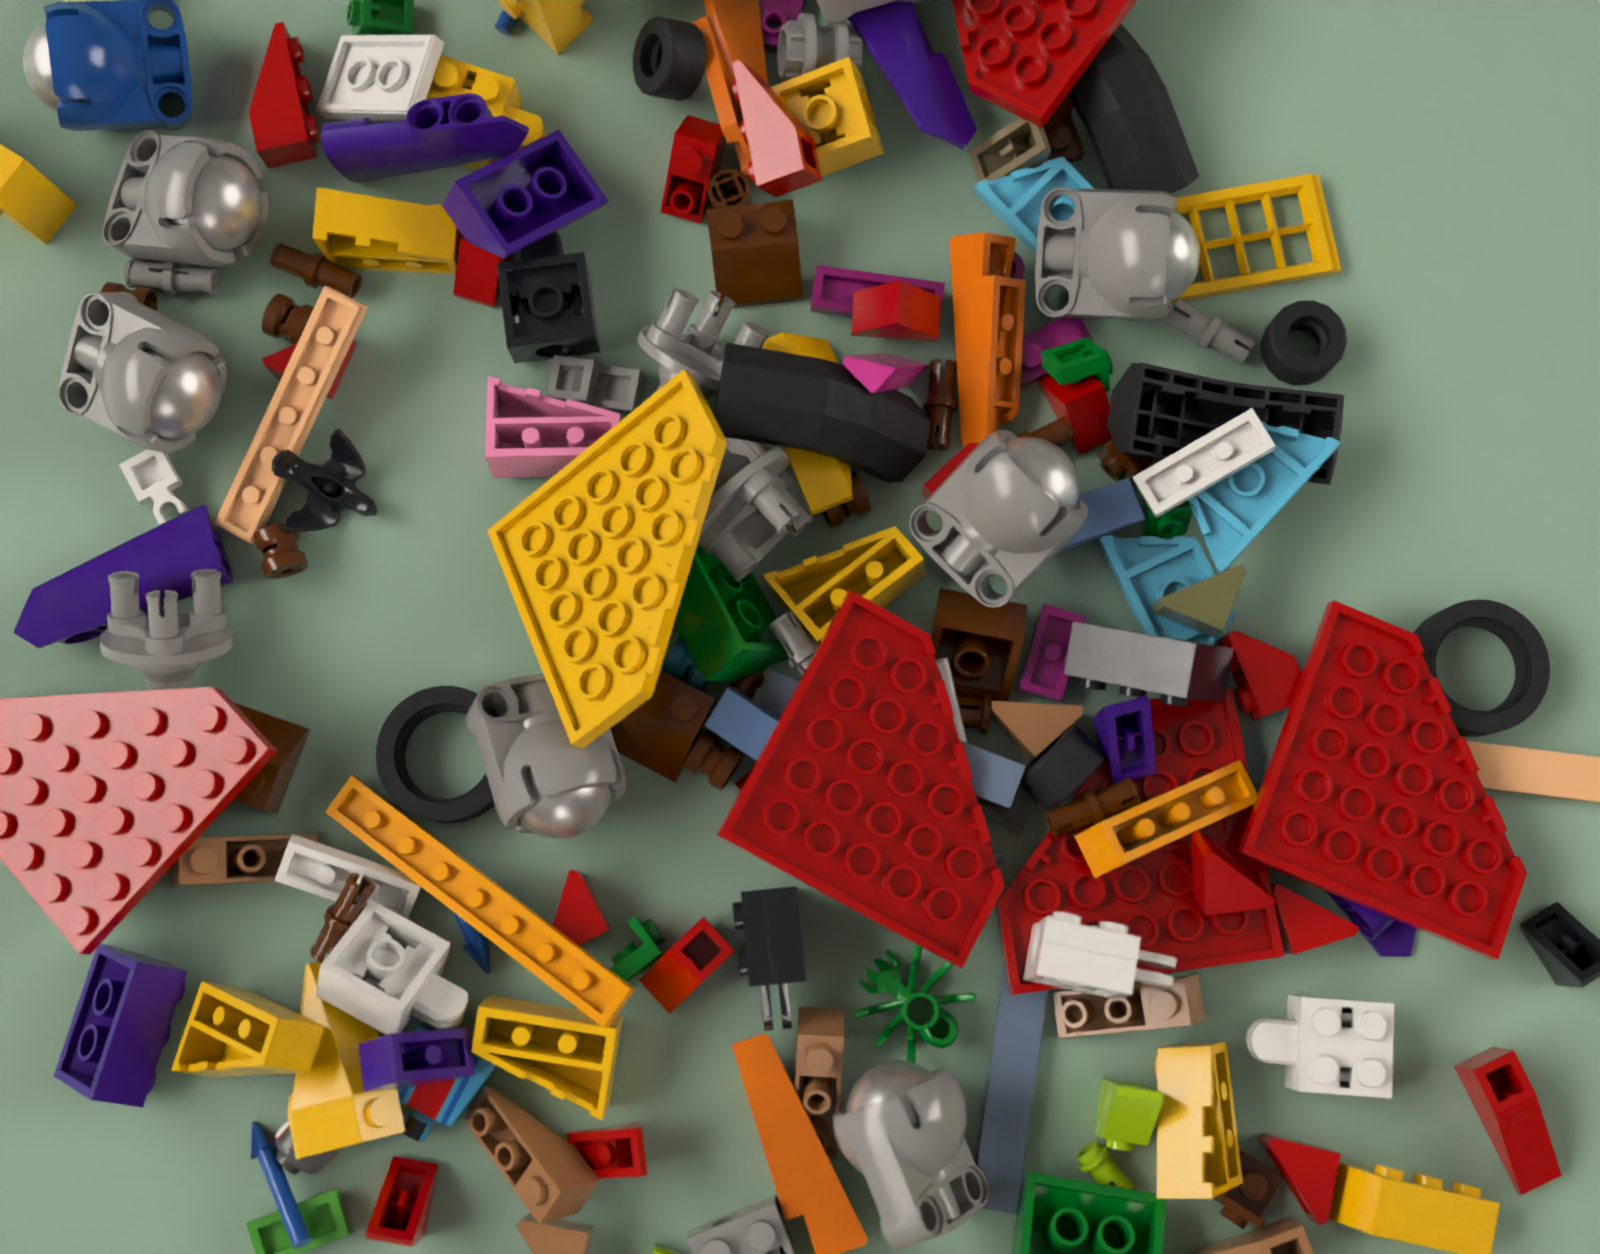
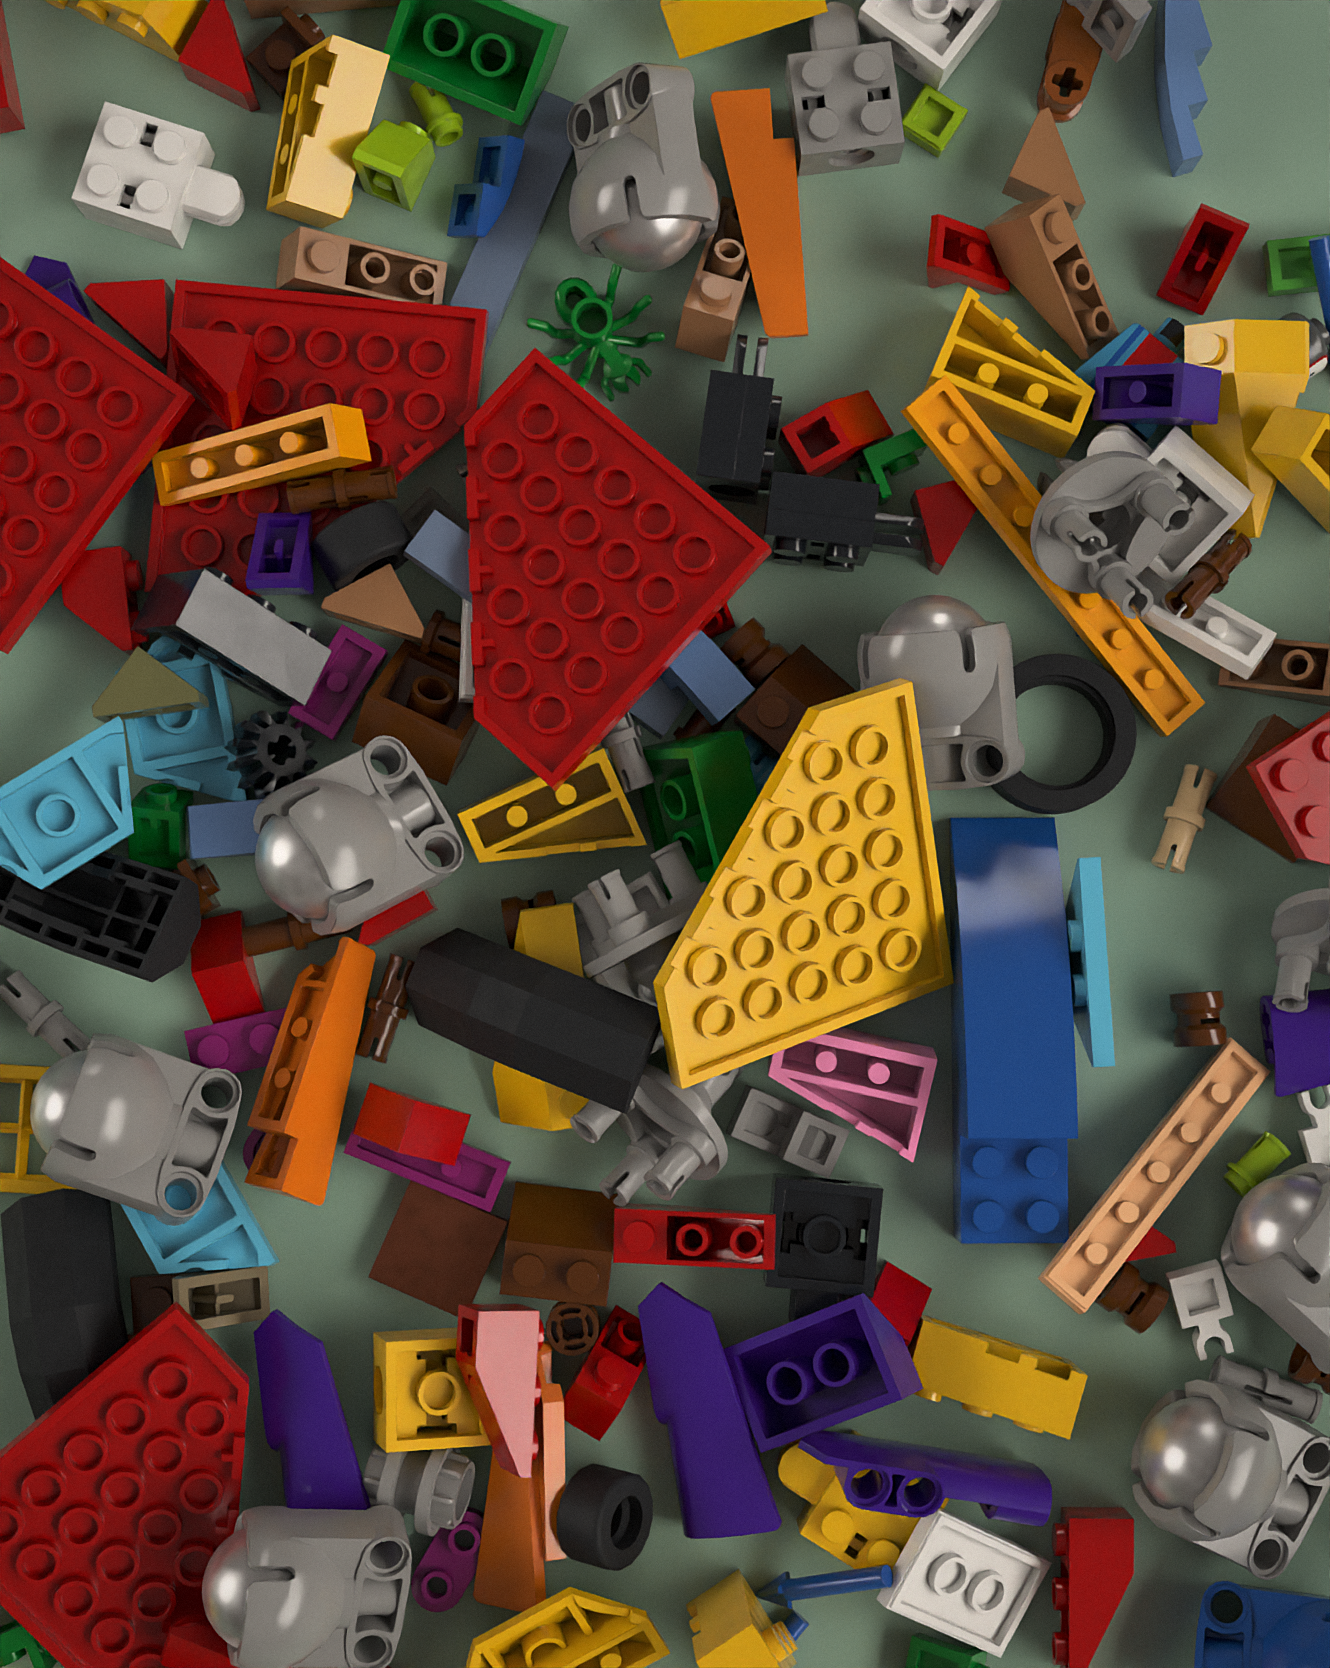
camera: 165 degrees left, 5 degrees up
reddish brown pin [270,243,362,298] -> none
black animal [272,429,378,532] -> none
dark pink slope [842,353,929,393] -> none
white brick [1023,912,1177,999] -> none
green bracket [1040,337,1113,392] -> none
white plate [1133,408,1276,518] -> none
none -> black gear [224,710,318,799]
none -> copper tile [368,1180,509,1317]
none -> blue slope [447,135,525,238]
none -> red slope [613,1203,776,1270]
none -> dark purple panel [638,1282,782,1539]
none -> blue piece [755,1565,893,1609]
none -> black brick [763,471,925,572]
none -> blue slope [949,817,1078,1244]
none -> light grey piece [1030,451,1195,619]
none -> medium azure wing [1065,857,1115,1067]
none -> tan pin [1151,764,1217,874]
none -> white plate [1165,1259,1234,1361]
none -> lime pin [1222,1131,1291,1198]

